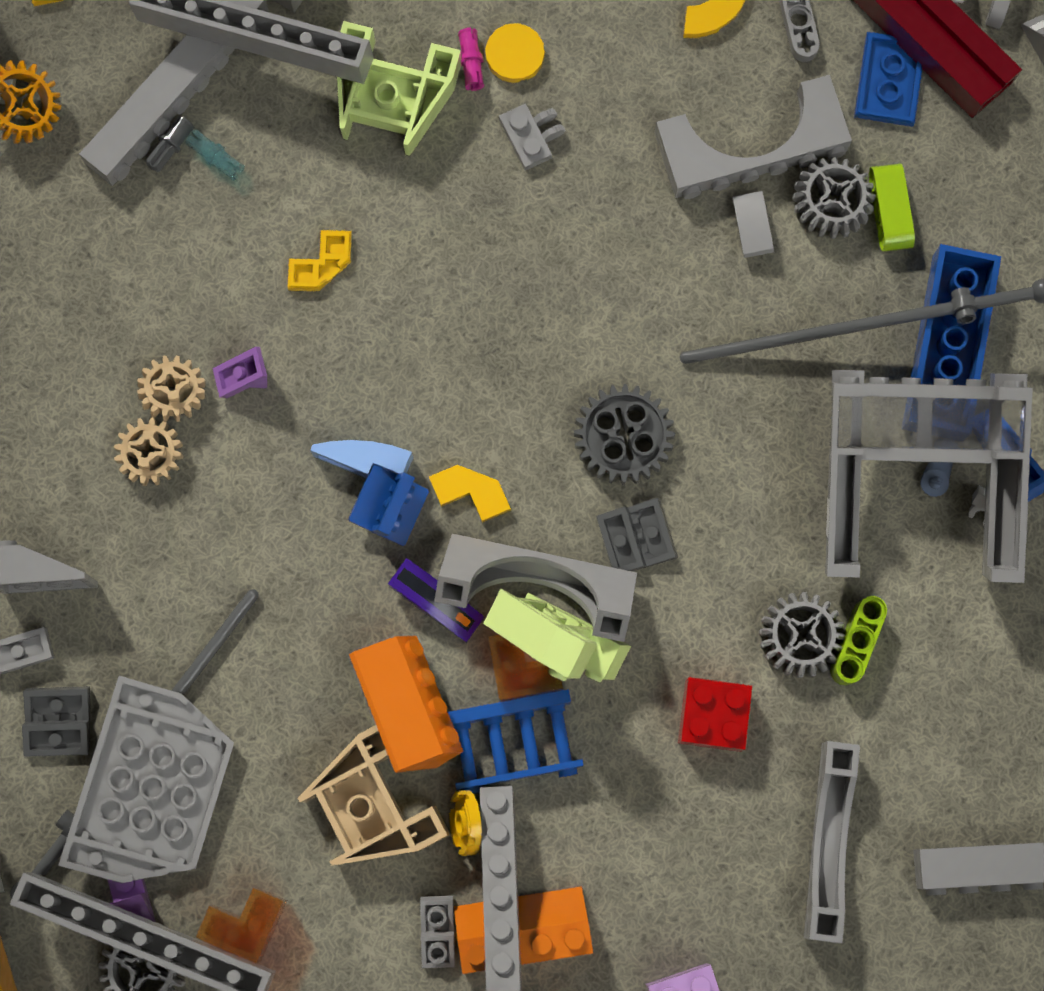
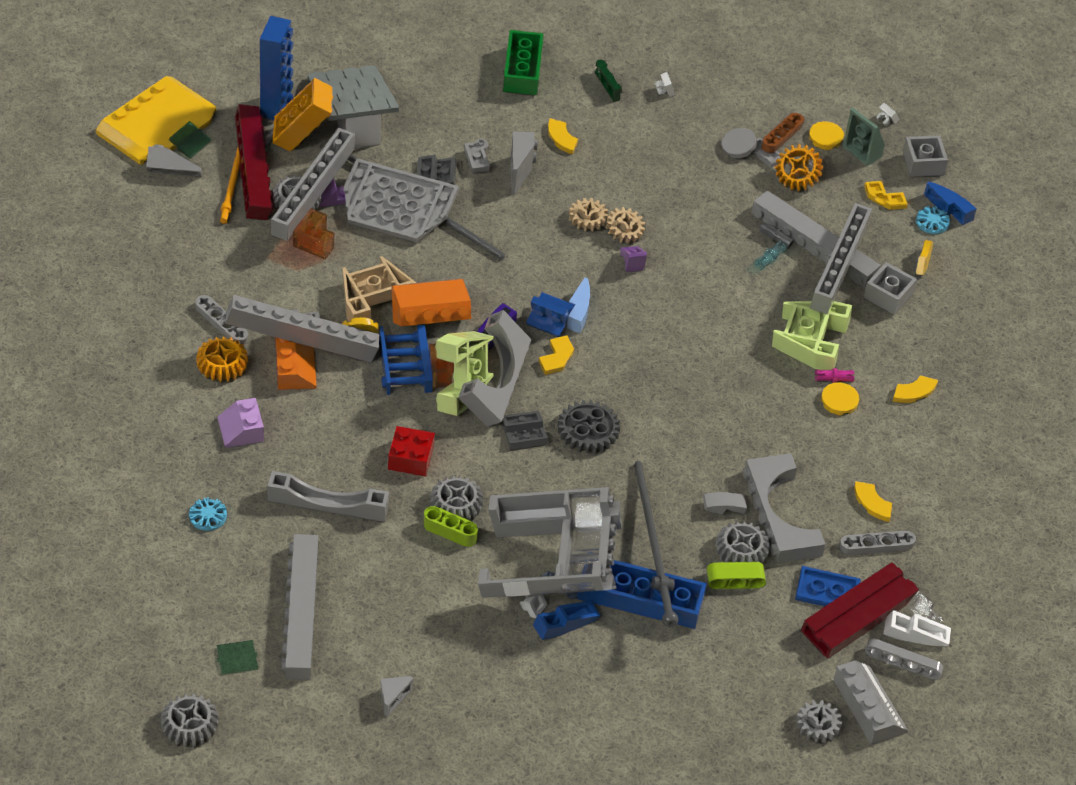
camera: 90 degrees right, 30 degrees down
yellow tile [288,230,352,291] -> none
light grey hinge [499,103,566,171] -> none

